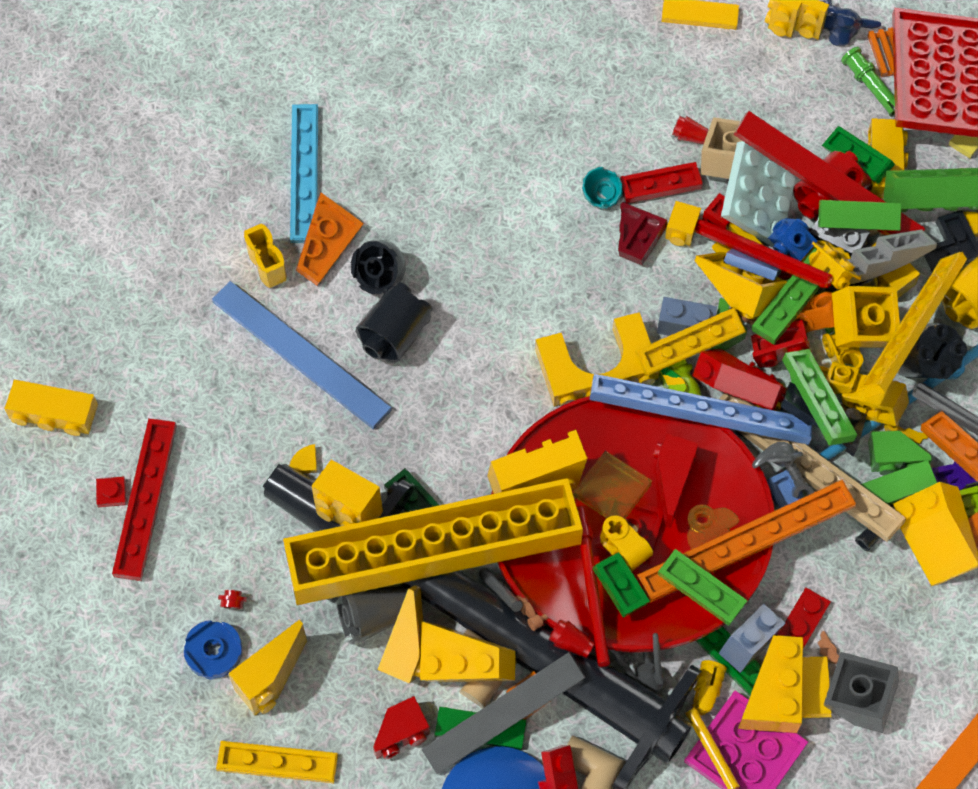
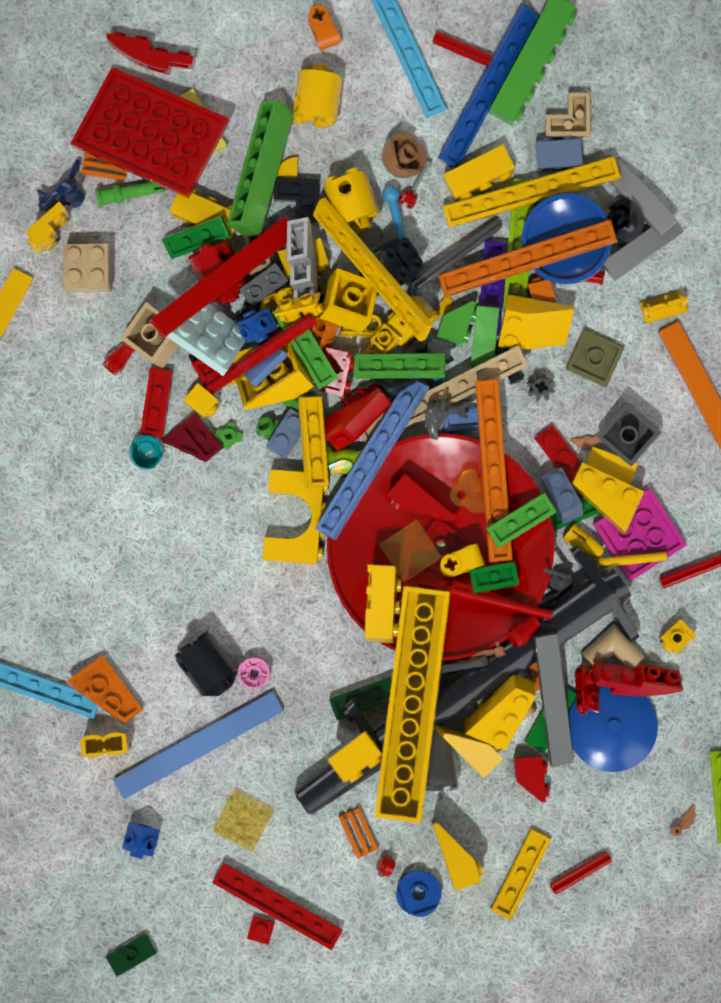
camera: 75 degrees left, 20 degrees up
yellow brick [4,379,98,436] -> none
yellow tile [289,444,317,474] -> none
black cylinder [350,240,406,294] -> none
bright green tile [818,200,901,231] -> none
none -> tan brick [63,244,111,293]
none -> dark green plate [106,933,157,977]
none -> blue brick [122,822,160,859]
none -> clear yellow tile [213,791,274,852]
none -> bright green plate [216,422,242,449]
none -> bright pink wheel [238,658,270,689]
none -> bright green plate [256,416,280,440]
none -> orange tile [339,807,378,859]
none -> dark grey gear [527,374,555,402]
none -> olive tile [565,329,625,388]
none -> red hinge [574,664,599,714]

